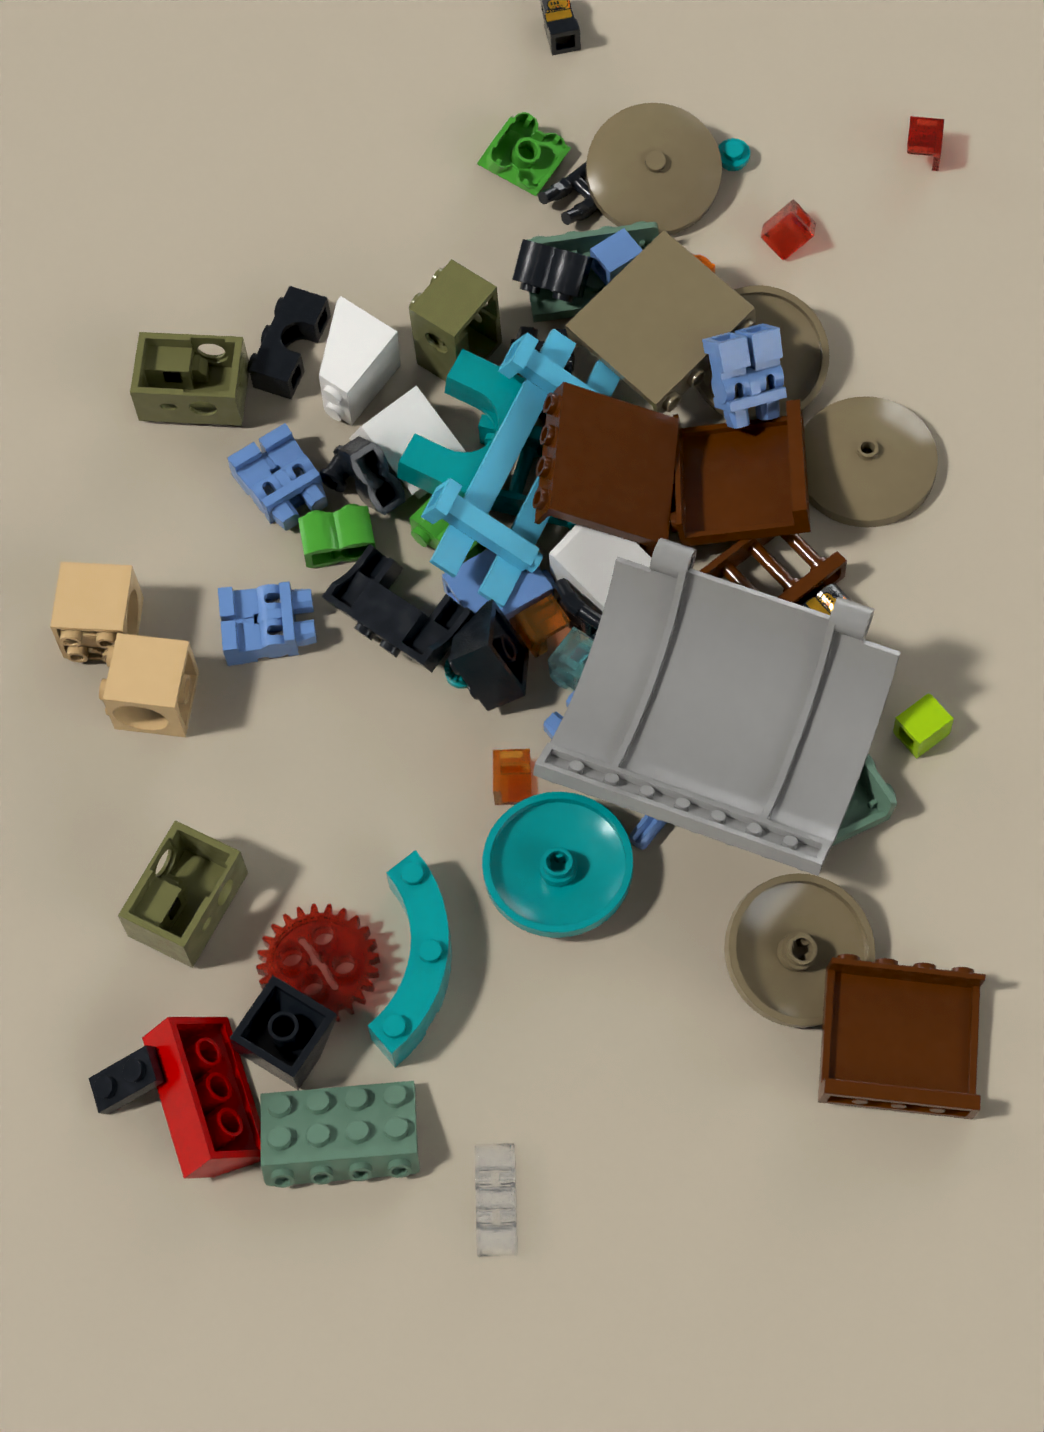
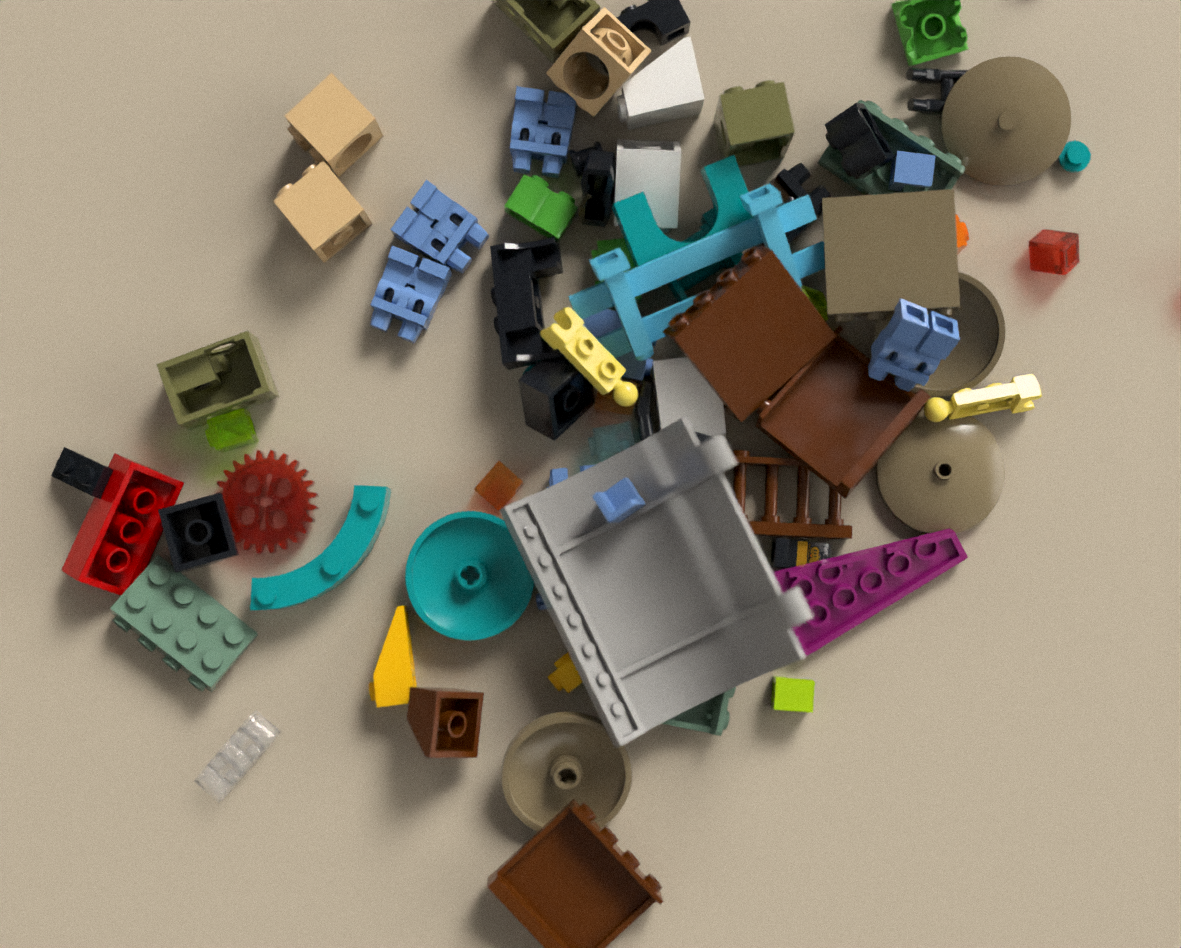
camera: 40 degrees right, 20 degrees up
none -> clear neon green brick [205,408,259,453]
none -> yellow slope [369,605,417,708]
none -> medium blue hips [370,245,452,343]
none -> reddish brown slope [407,687,484,758]
none -> light yellow plate [540,307,638,407]
none -> tan brick [546,7,652,117]
none -> yellow brick [547,652,583,693]
none -> medium blue panel [592,477,646,523]
none -> magenta wing [773,528,968,656]
none -> light yellow plate [924,374,1042,422]

